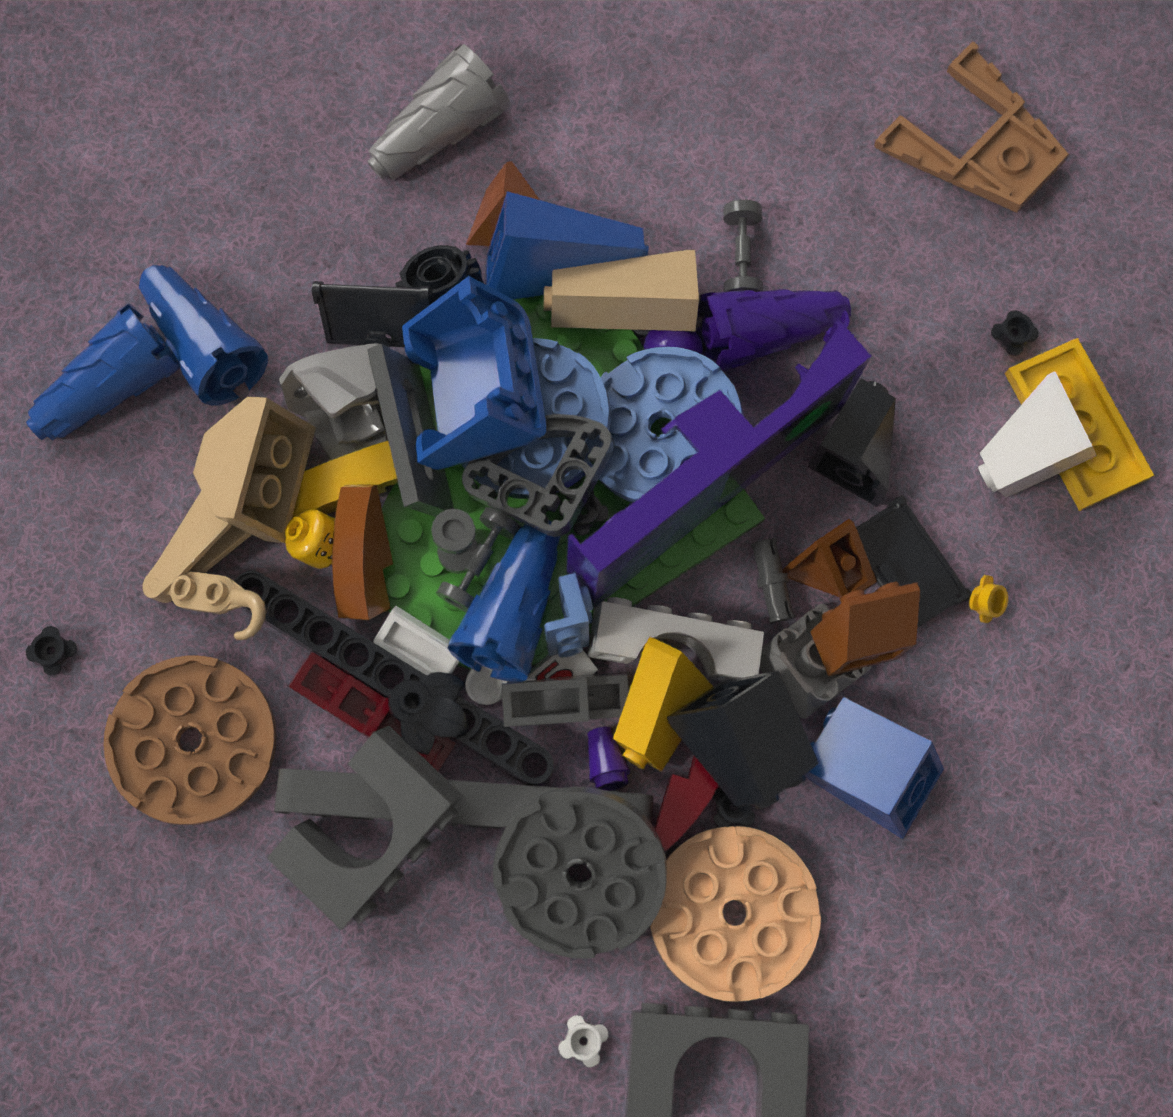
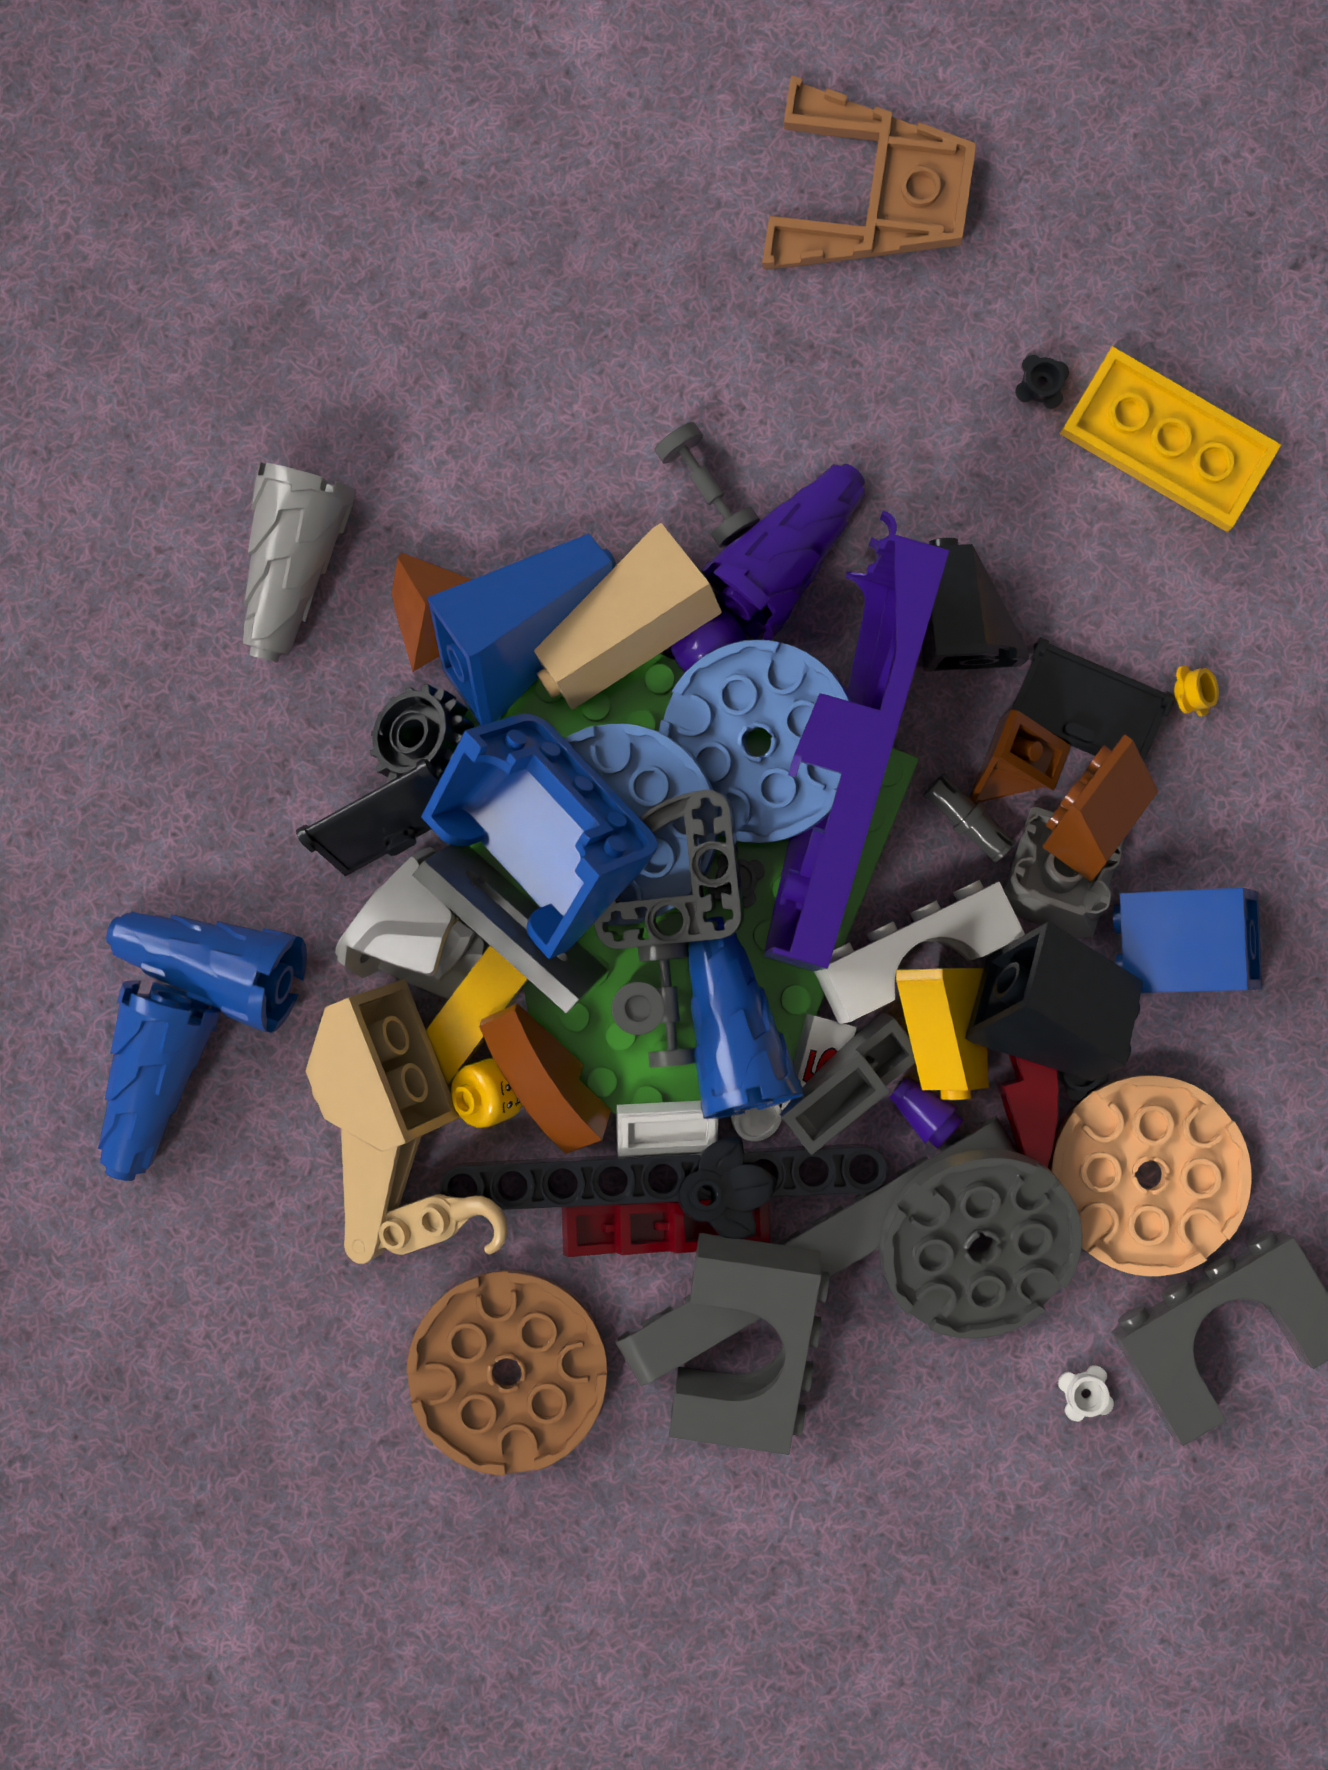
camera: 25 degrees left, 10 degrees up
black plate [26,626,77,676] -> none
medium blue bracket [544,573,593,658] -> none
white slope [978,371,1097,498] -> none

